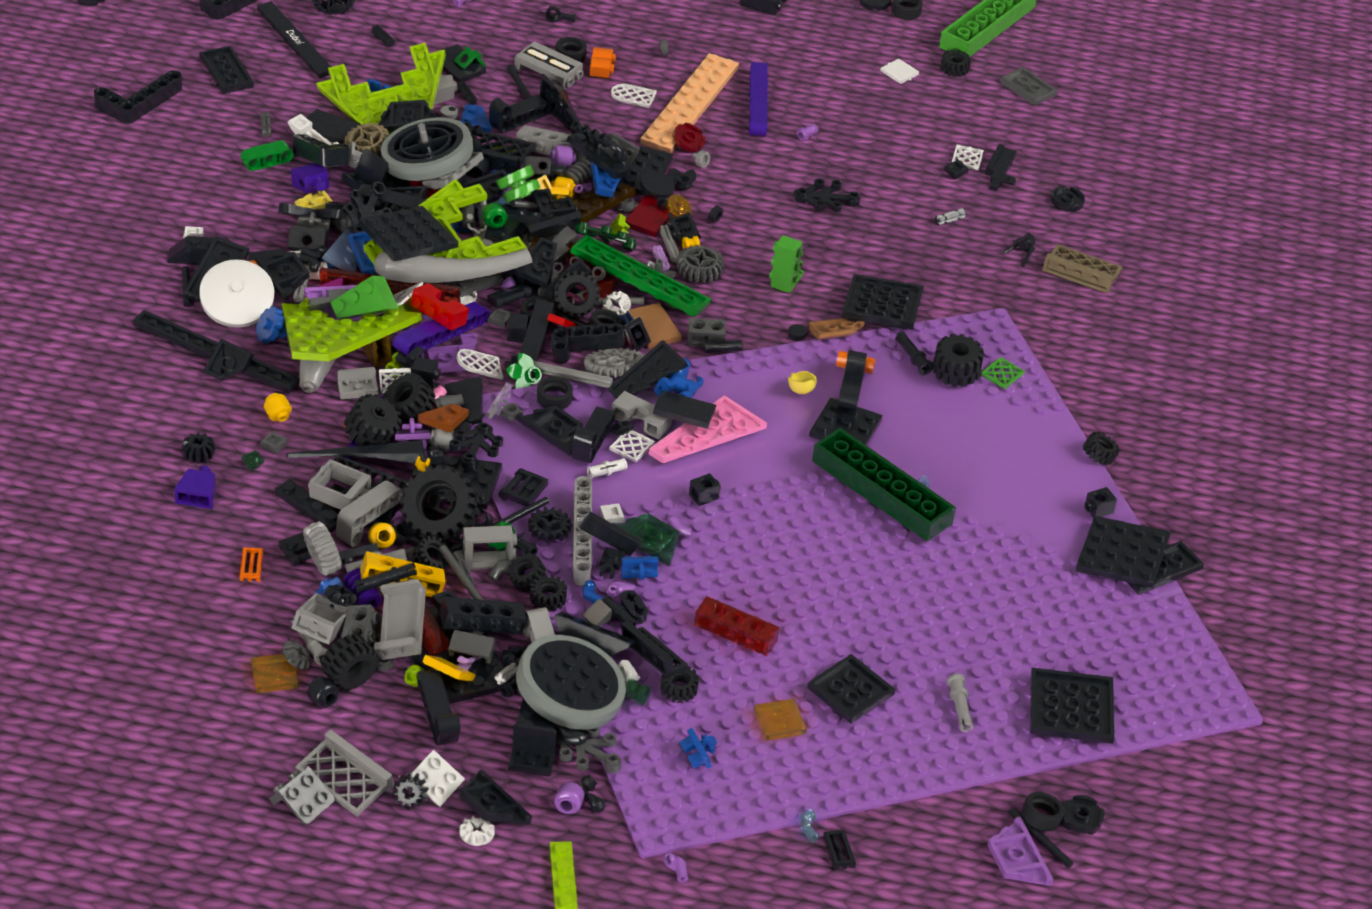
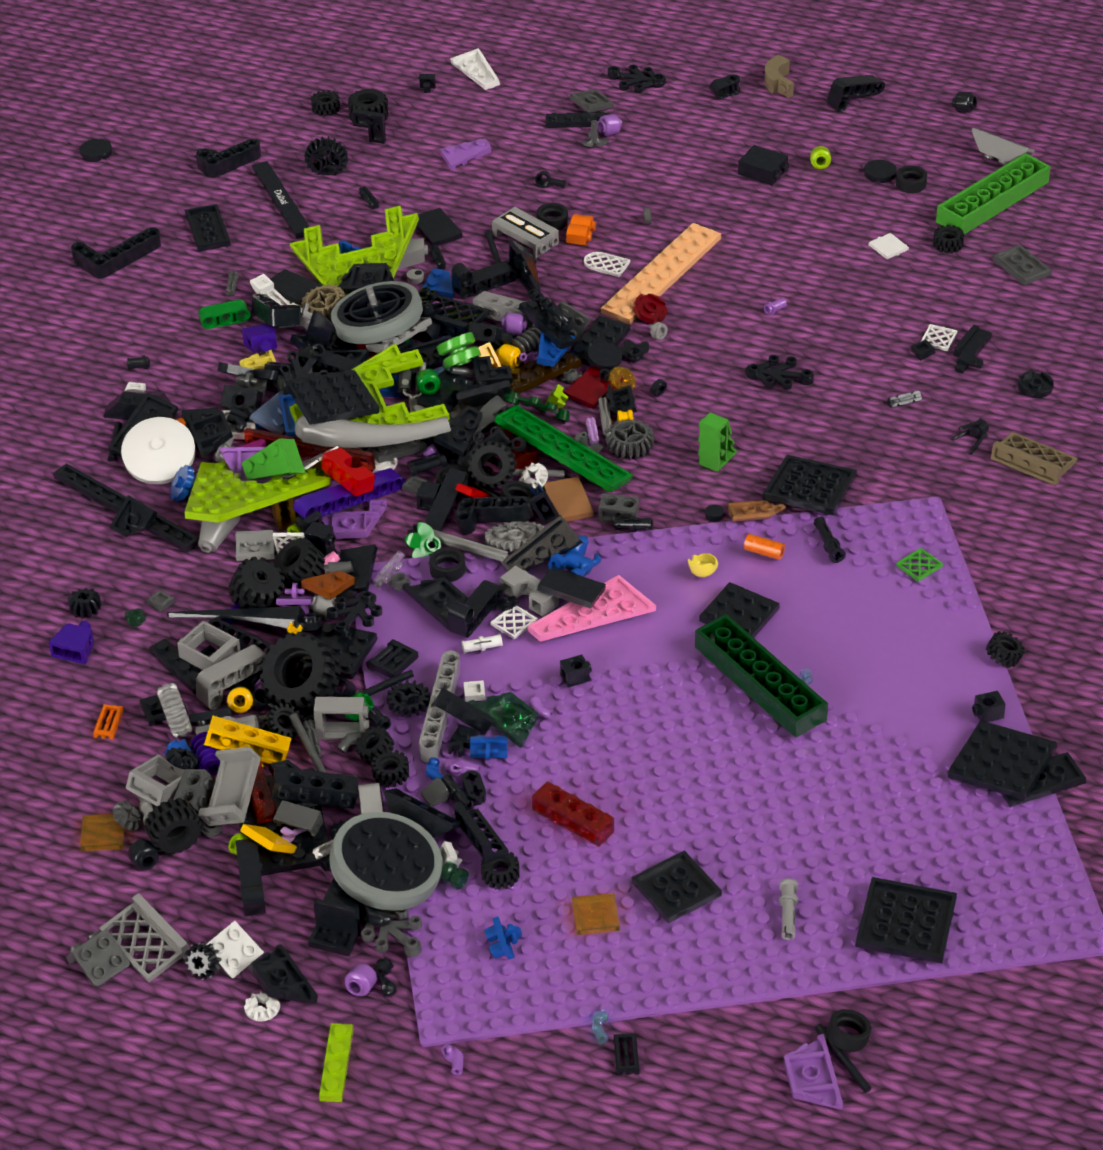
camera: 15 degrees right, 0 degrees up
yellow head [263,393,292,422] -> none
dark grey slope [308,288,347,311] -> none
black pin [355,562,417,593] -> none
green bracket [454,46,486,69] -> none
white window [456,349,503,380] -> none
yellow plate [551,187,572,199] -> none
dark purple beam [749,62,768,136] -> none
black beam [838,350,867,410] -> none
black wheel [933,334,984,387] -> none
black plate [1062,795,1104,835] -> none
none -> black pin [127,355,150,369]

